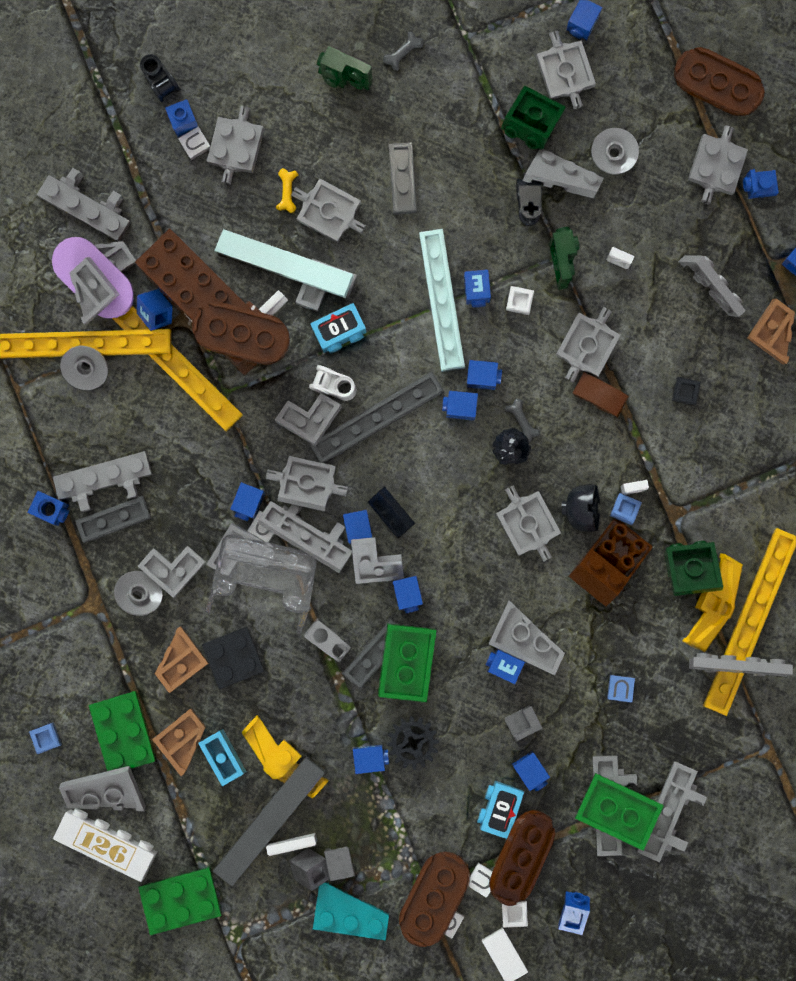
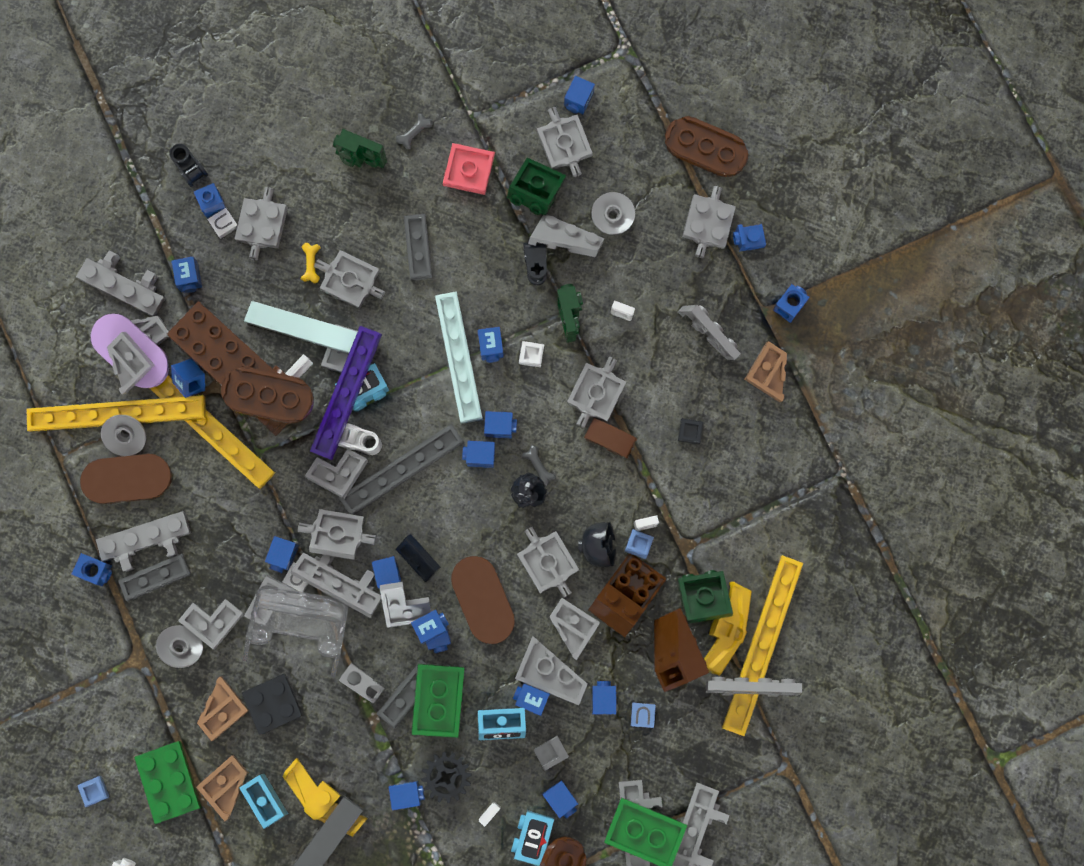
camera: 10 degrees left, 5 degrees down
light grey wing [59,766,146,811] -> none
none -> reddish brown tile [80,454,172,504]
none -> blue brick [172,256,202,293]
none -> dark purple tile [310,326,382,460]
none -> blue brick [411,610,449,644]
none -> coral plate [443,143,495,195]
none -> reddish brown tile [451,556,515,644]
none -> medium azure brick [478,708,526,740]
none -> white tile [479,802,501,827]
none -> light grey wing [550,598,600,660]
none -> blue brick [592,681,616,714]
none -> reddish brown slope [654,608,710,692]

